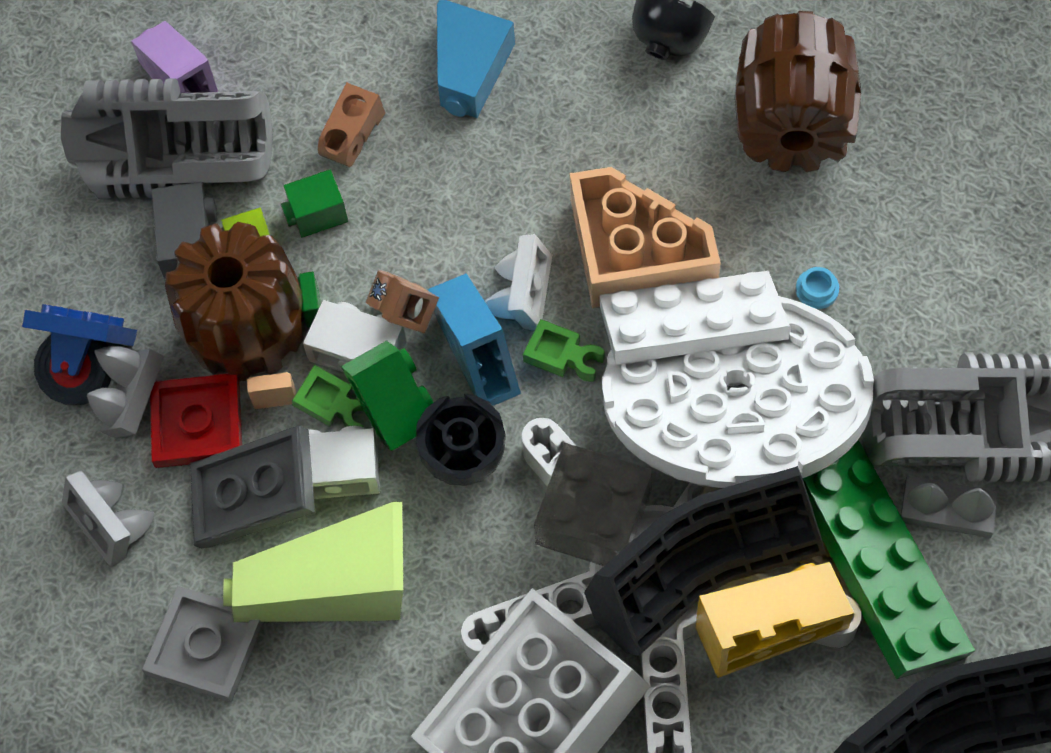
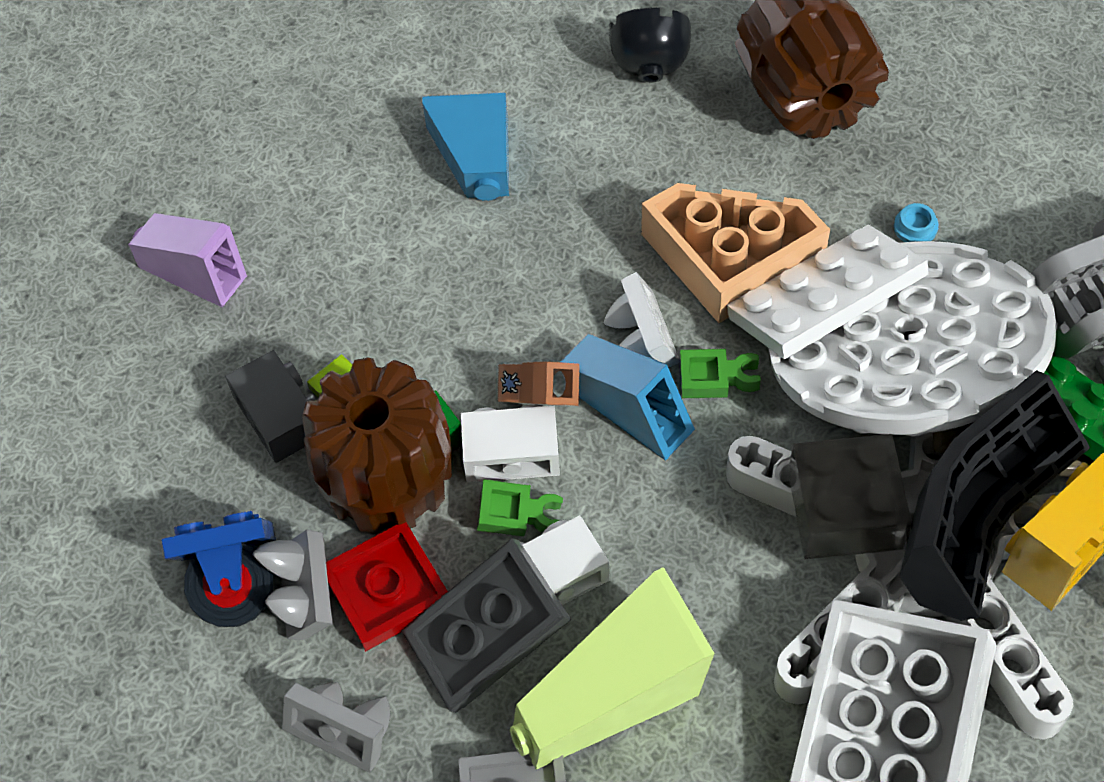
camera: 25 degrees left, 5 degrees down
light grey connector [60,78,273,199] -> none
light nougat tile [247,372,297,409] -> none
green brick [280,169,348,238] -> none
nougat leg [318,82,385,167] -> none
green brick [341,340,434,451] -> none
black cylinder [416,394,506,486] -> none

